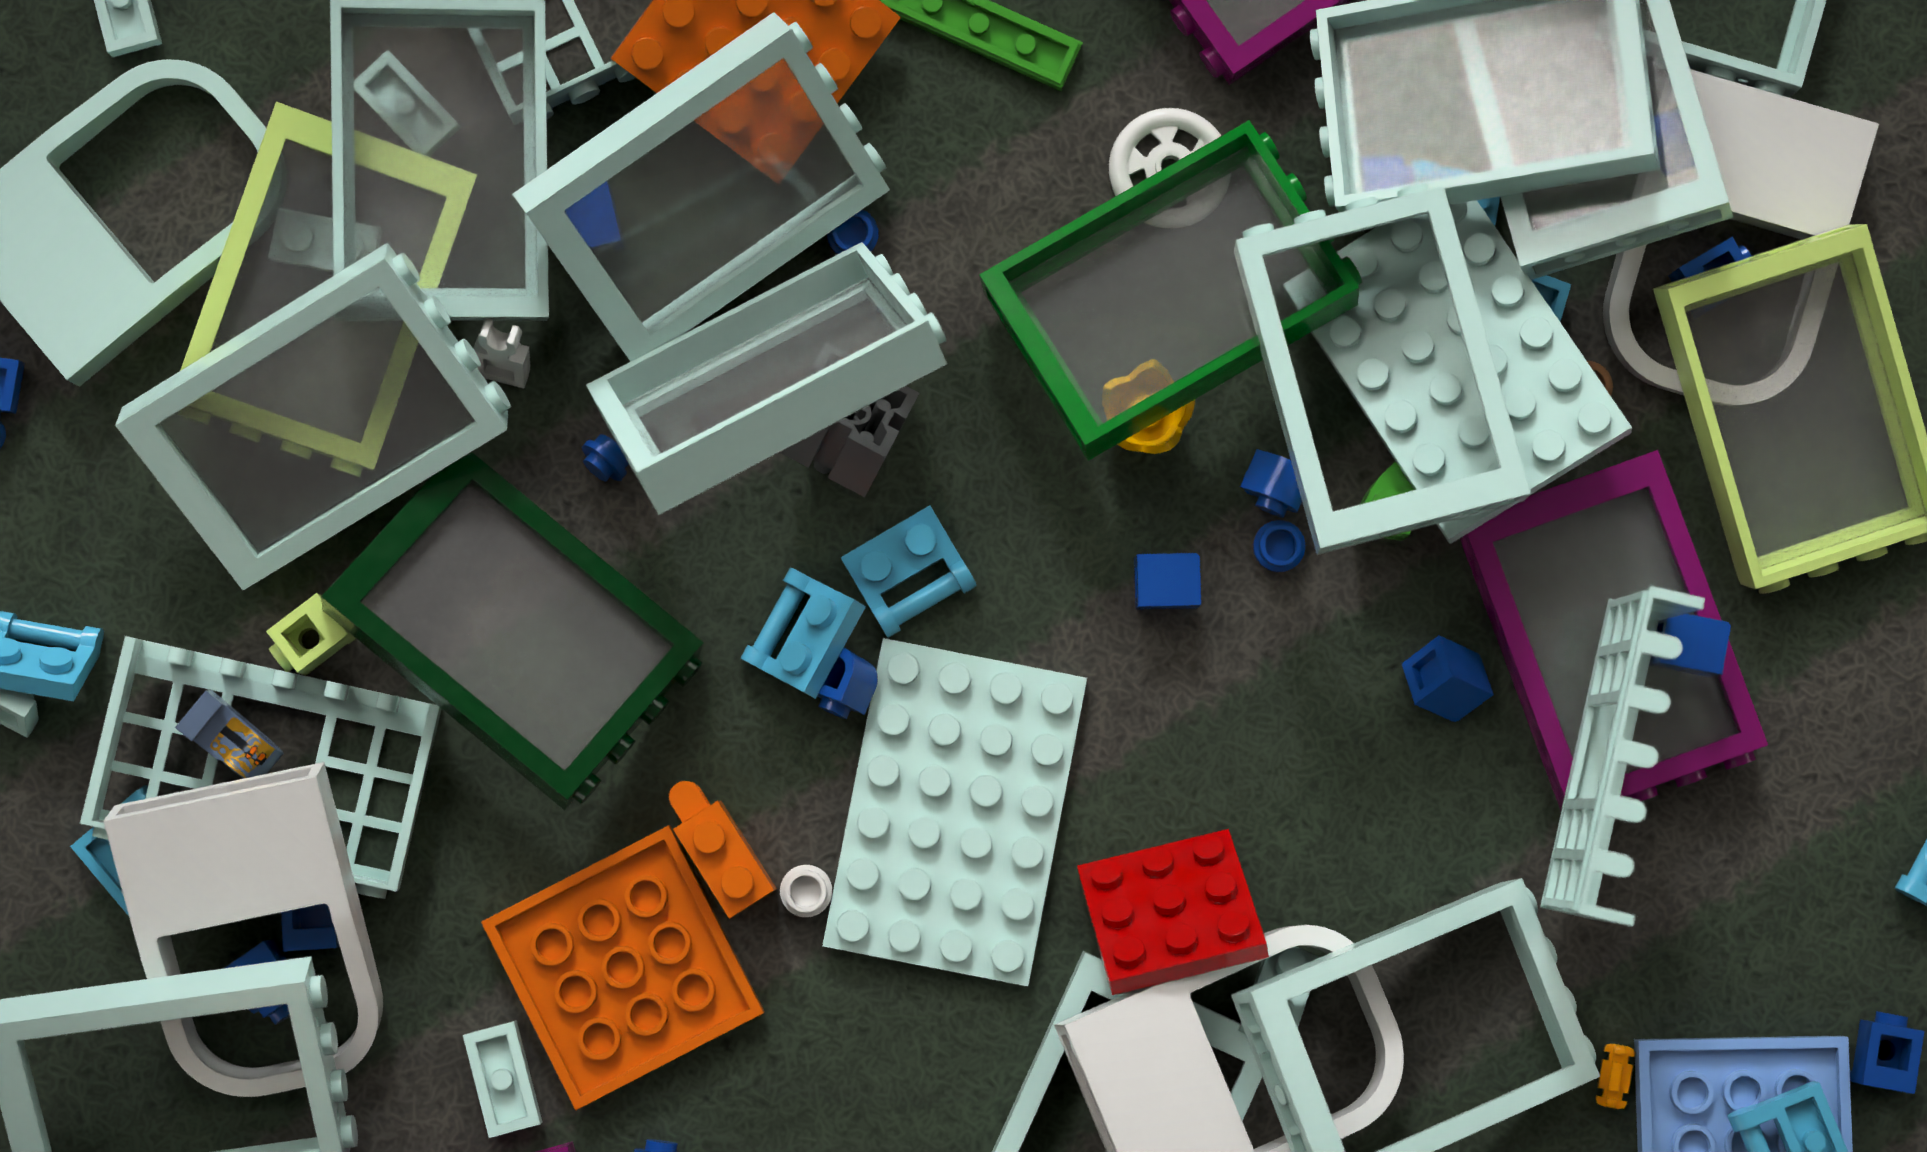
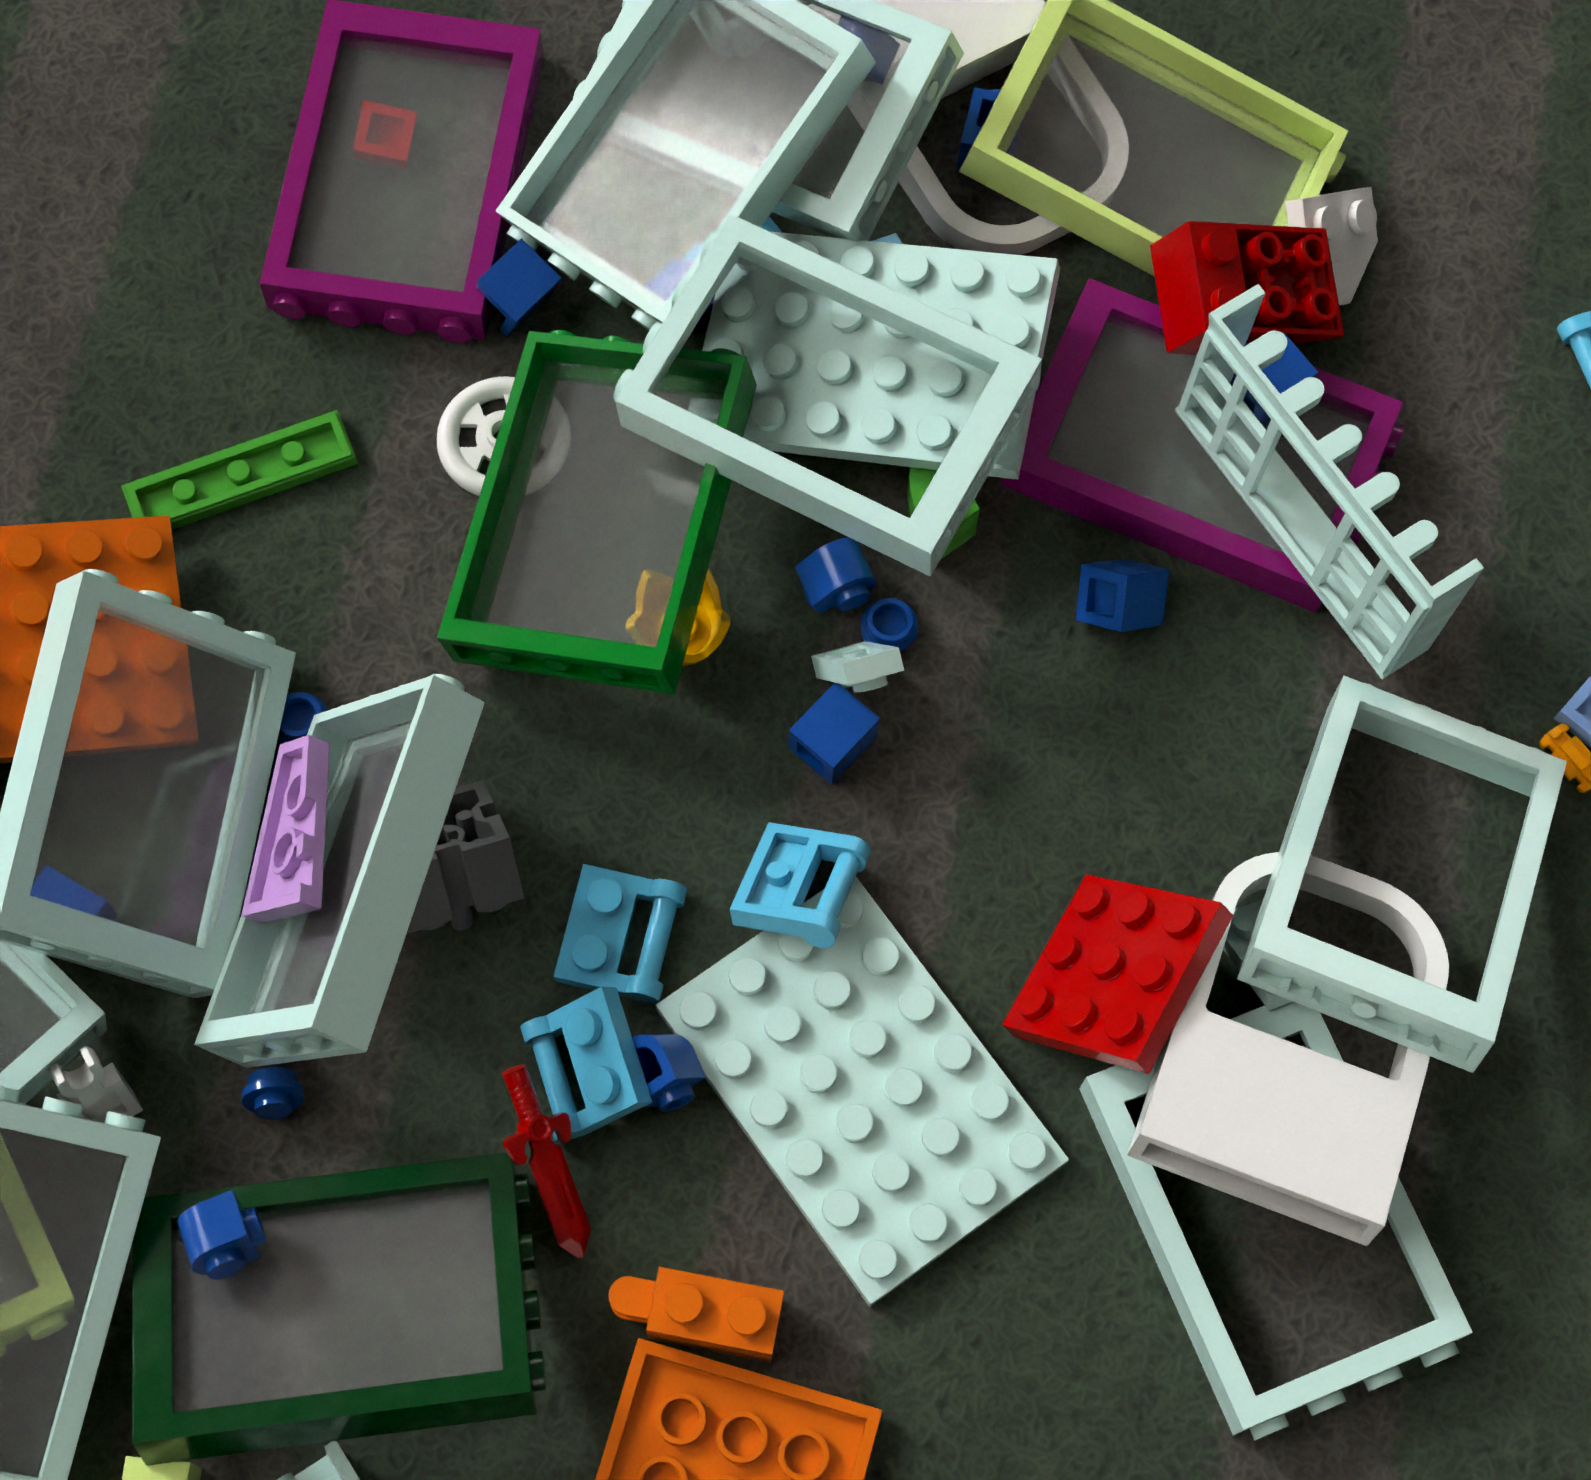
camera: 45 degrees left, 15 degrees down
white plate [780,865,832,917] -> none
none -> blue plate [177,1190,268,1280]
none -> lavender wing [241,735,330,923]
none -> blue panel [476,238,561,337]
none -> red sword [502,1064,591,1258]
none -> medium azure plate [730,822,872,948]
none -> light aqua plate [811,641,904,693]
none -> red slope [1150,221,1344,354]
none -> white plate [1285,187,1378,306]

